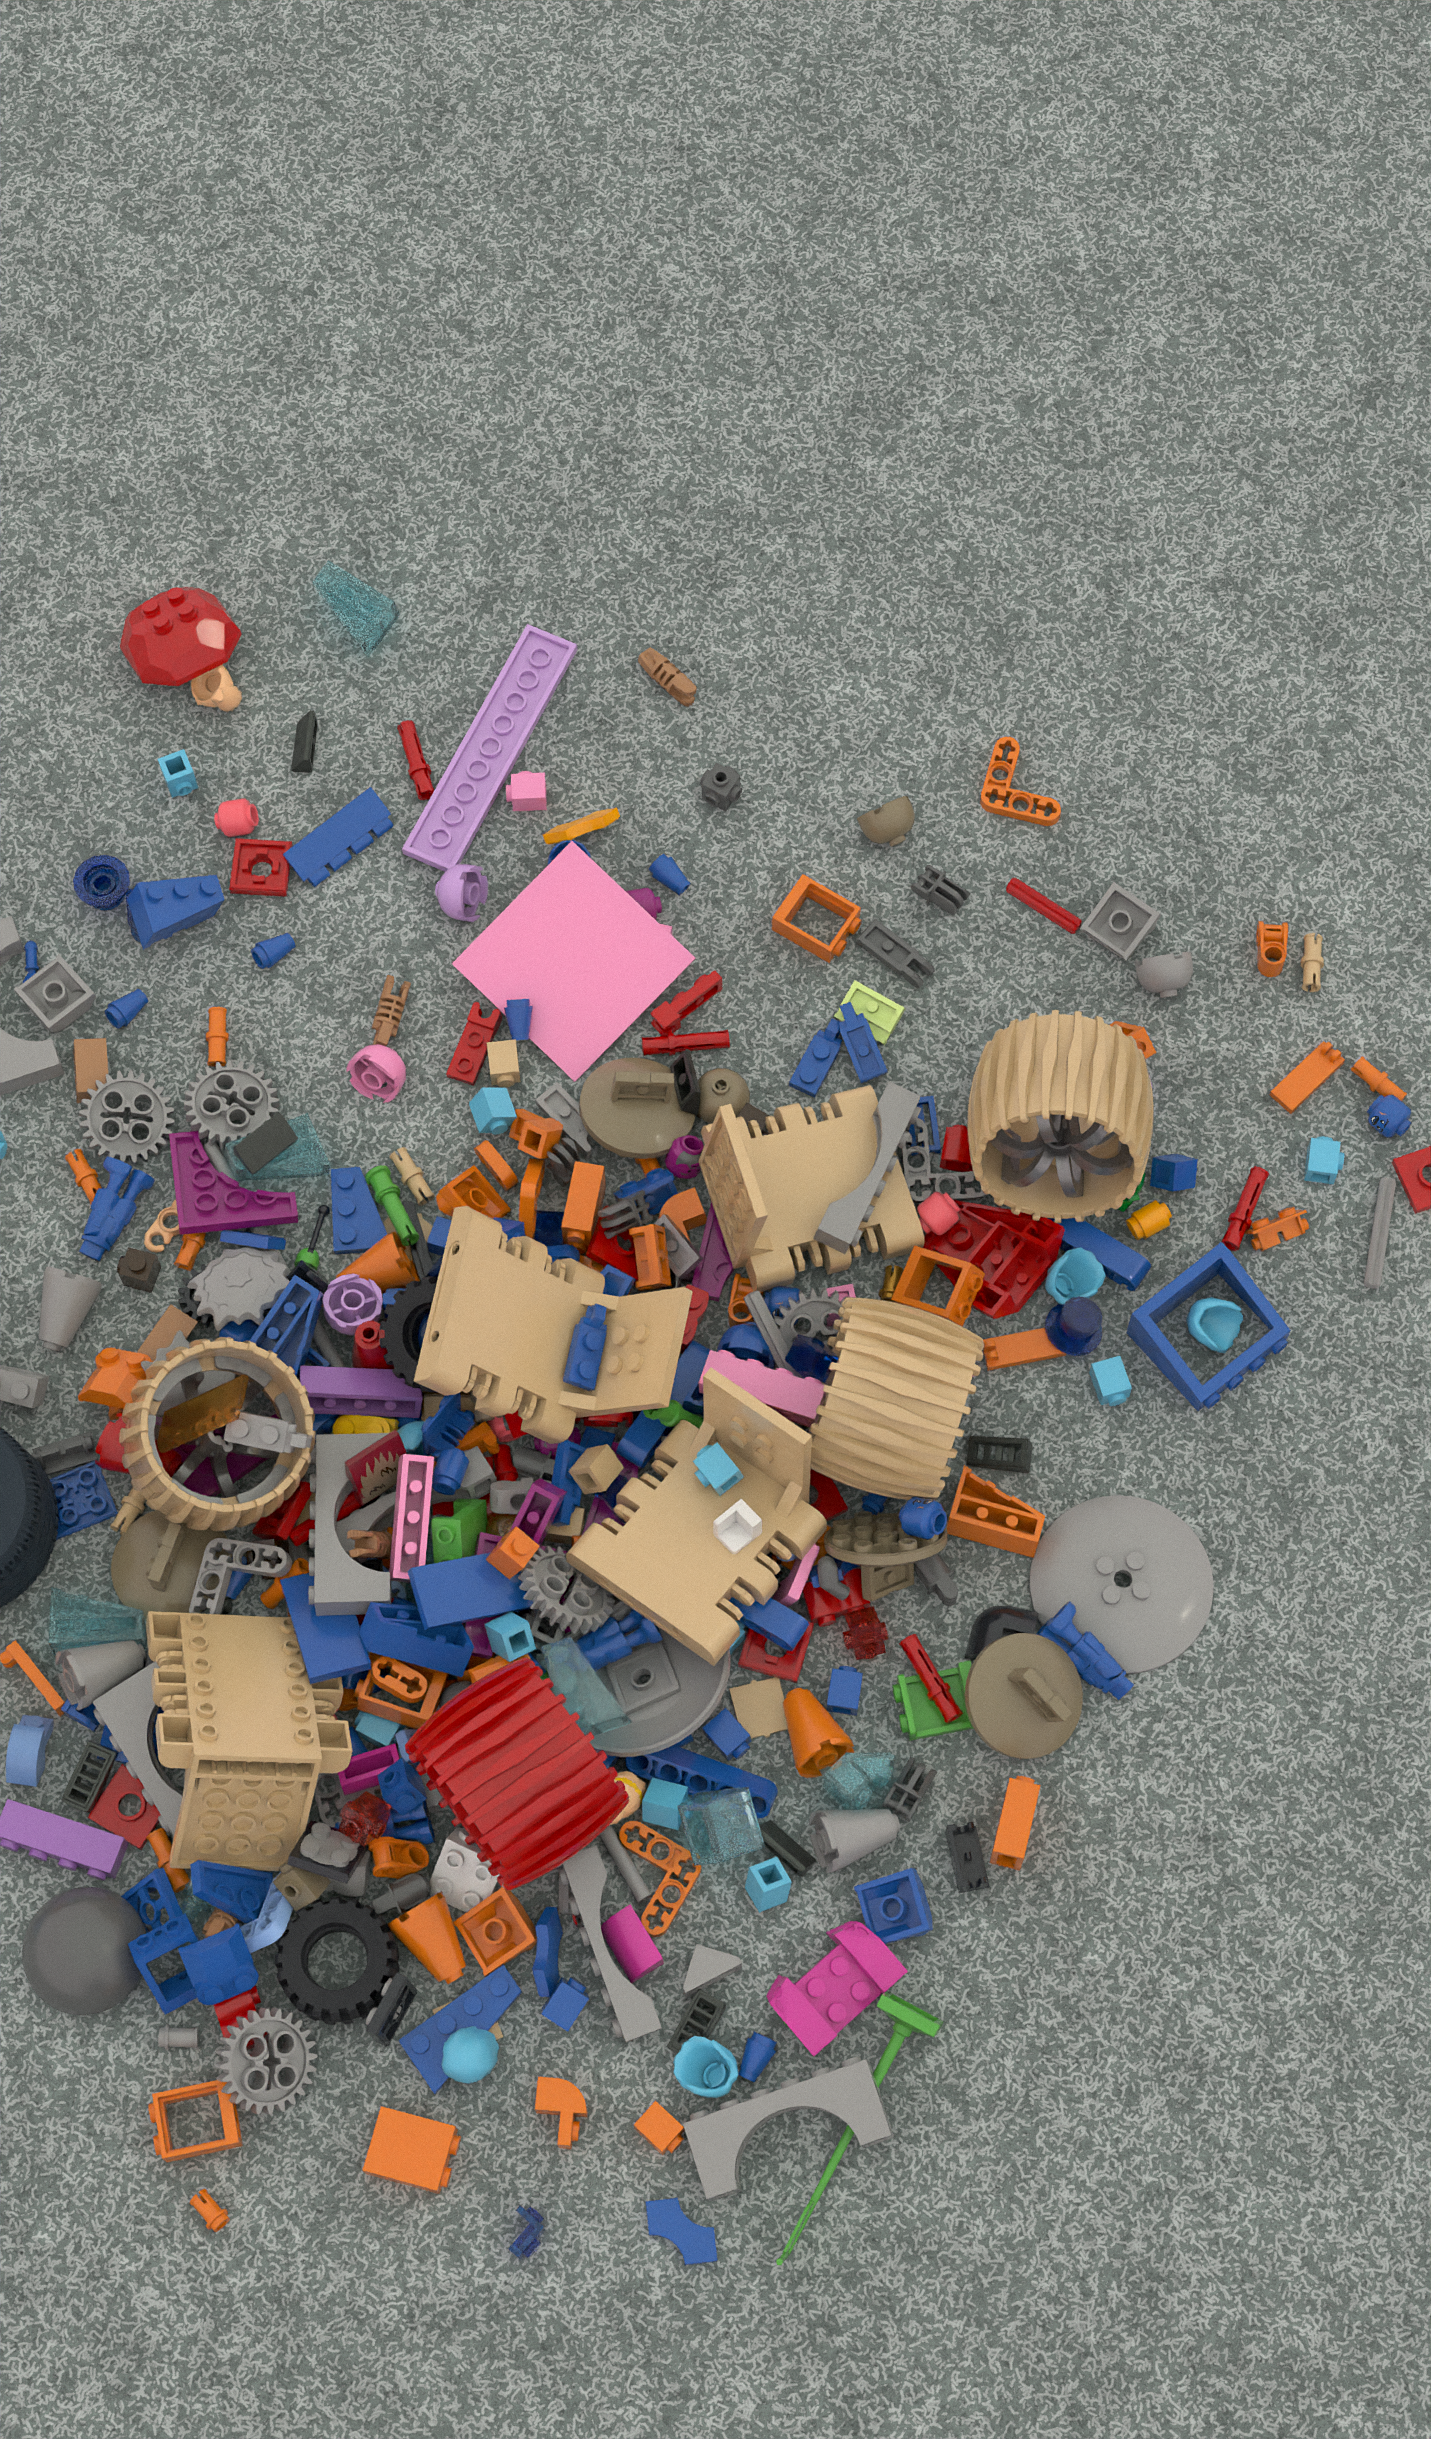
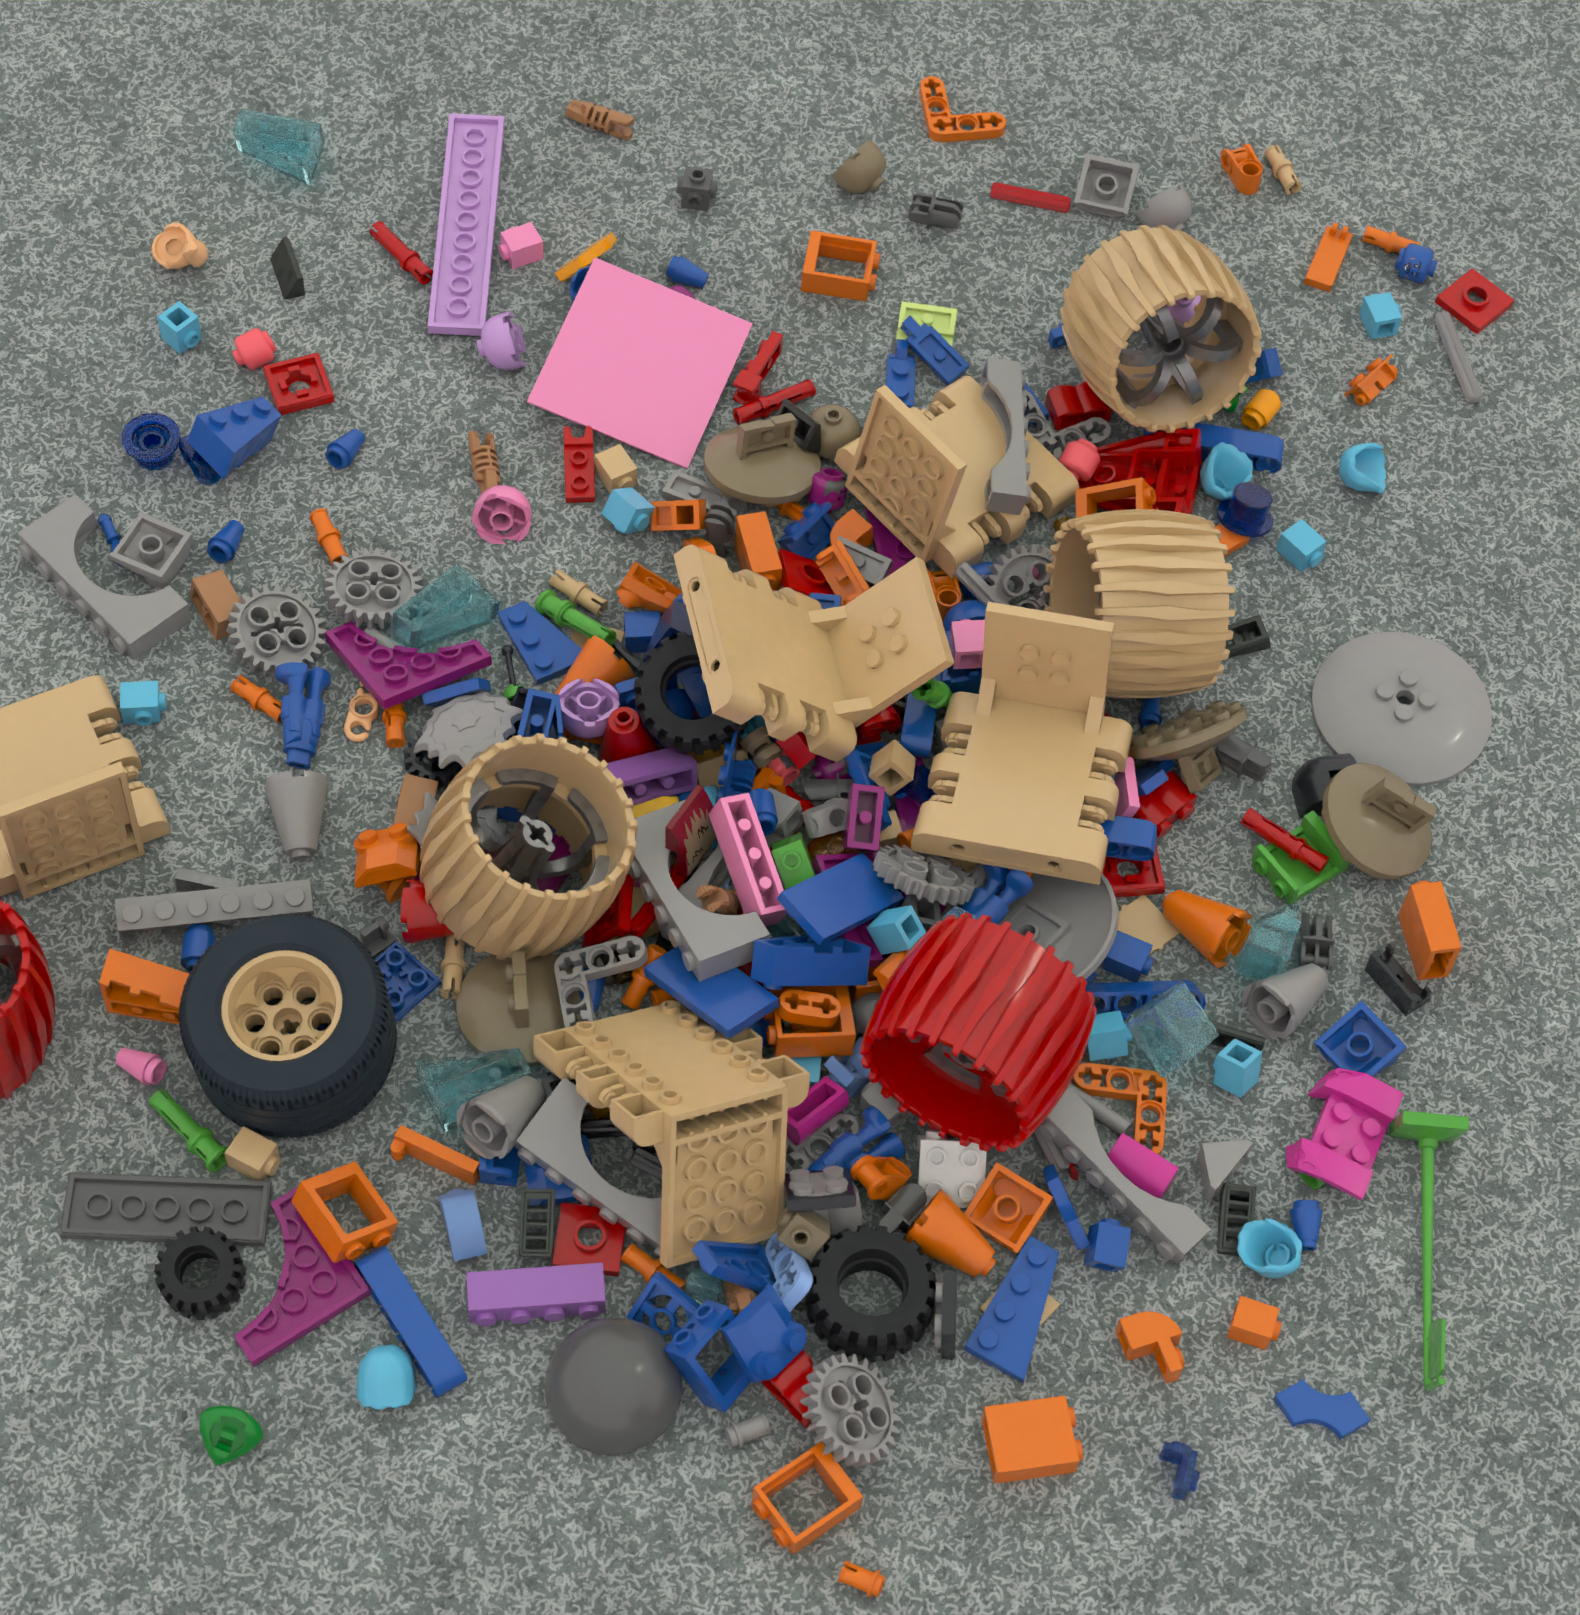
camera: 30 degrees left, 10 degrees down
dark brown brick [117,1247,161,1293] -> none
red rock [120,587,242,686] -> none
clear orange windscreen [157,1374,249,1453] -> none
light grey hinge [224,1410,312,1453] -> none
pearl dark grey slope [234,1112,298,1175] -> none
blue windscreen [282,787,393,887] -> none
clear red brick [338,1791,392,1847] -> none
blue brick [377,1758,427,1817] -> none
medium azure hair [441,2026,499,2084] -> none
orange beam [474,1140,519,1191] -> none
orange brick [486,1526,540,1579] -> none
blue cone [504,999,533,1040] -> none
blue hinge [563,1303,607,1391] -> none
dark grey arm [597,1190,654,1239] -> none
light grey arch [683,2056,895,2201] -> none
medium azure brick [693,1442,744,1496] -> none
white panel [713,1499,762,1555] -> none
clear blue brick [784,1334,839,1383] -> none
dark grey arm [817,1556,850,1601] -> none
blue brick [826,1666,863,1716] -> none
clear red brick [842,1606,889,1660] -> none
dark grey hinge [856,919,935,988] -> none
blue head [899,1497,947,1540] -> none
orange wedge [947,1465,1045,1558] -> none
blue piece [1036,1601,1134,1700] -> none
blue windscreen [1126,1242,1291,1411] -> none
red pin [1221,1166,1269,1251] -> none

